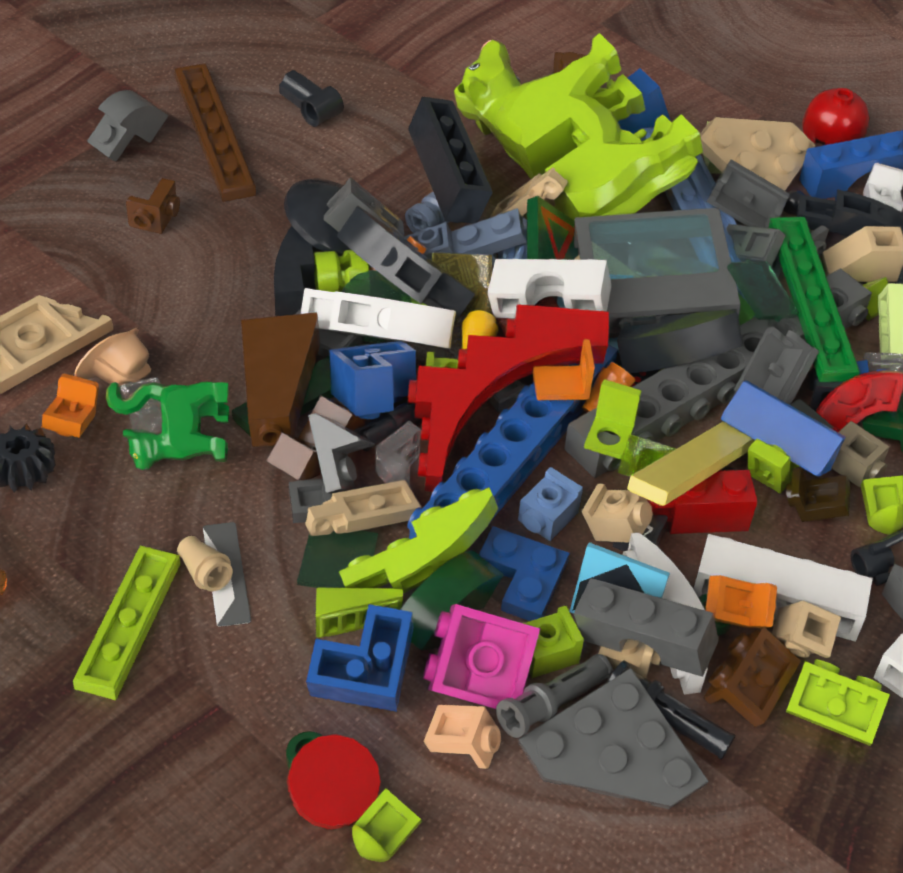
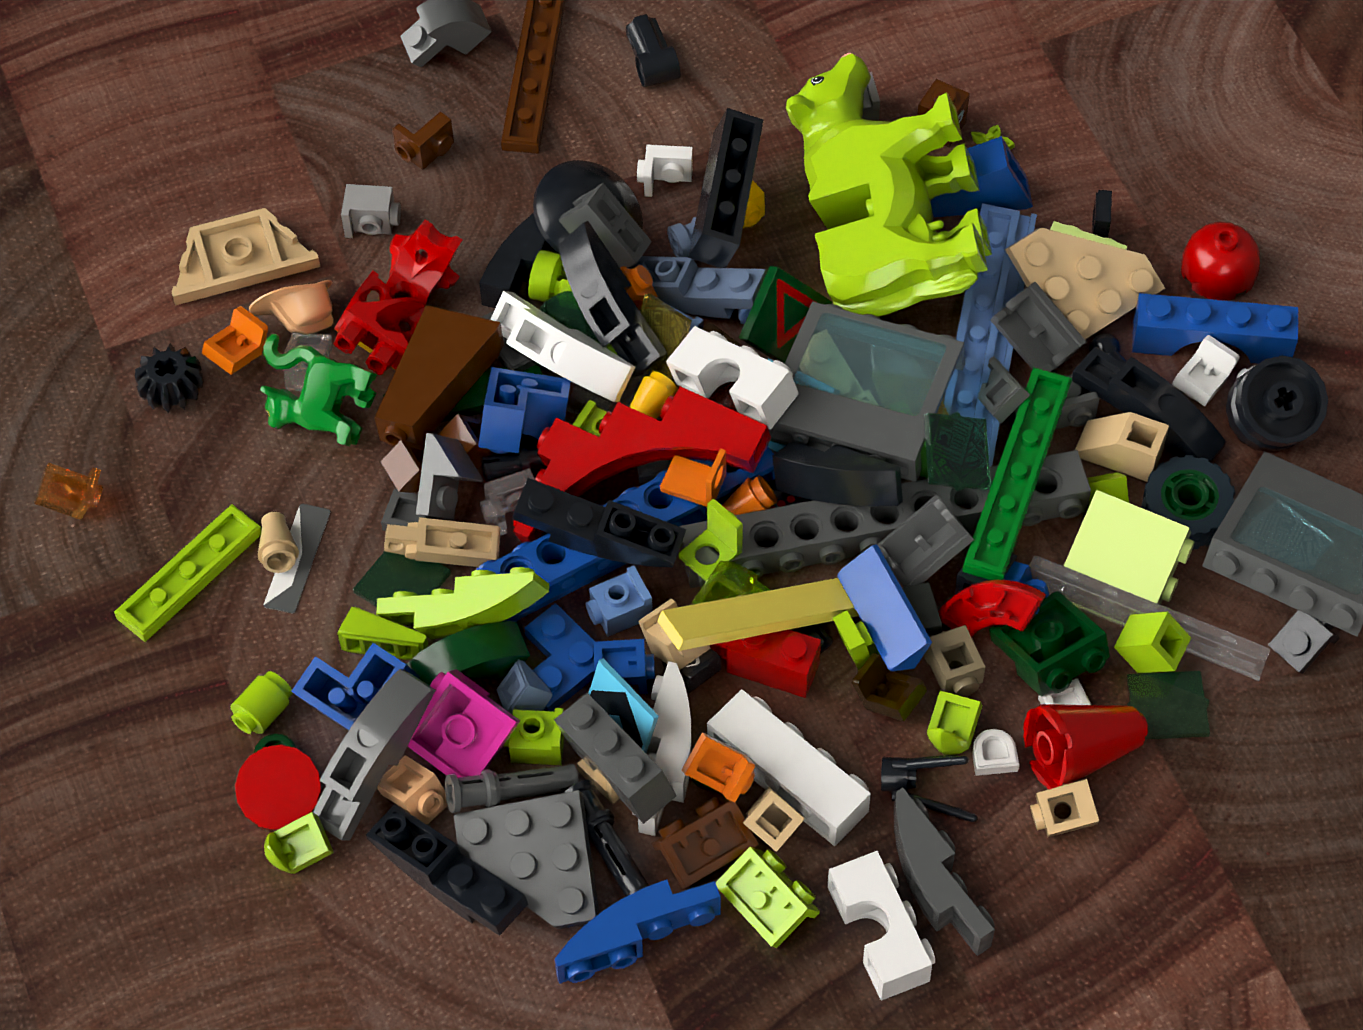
camera: 30 degrees right, 10 degrees up
tan hinge [490,167,568,218] -> none
none -> lime brick [230,671,293,734]
none -> dark grey slope [313,669,436,841]
none -> red hips [334,219,463,375]
none -> light grey brick [341,184,401,238]
none -> black slope [366,804,528,936]
none -> sand blue slope [496,659,552,714]
none -> black slope [512,478,687,568]
none -> blue slope [555,879,721,984]
none -> blue bracket [594,639,655,694]
none -> white bracket [637,145,693,197]
none -> black tile [1092,190,1112,238]

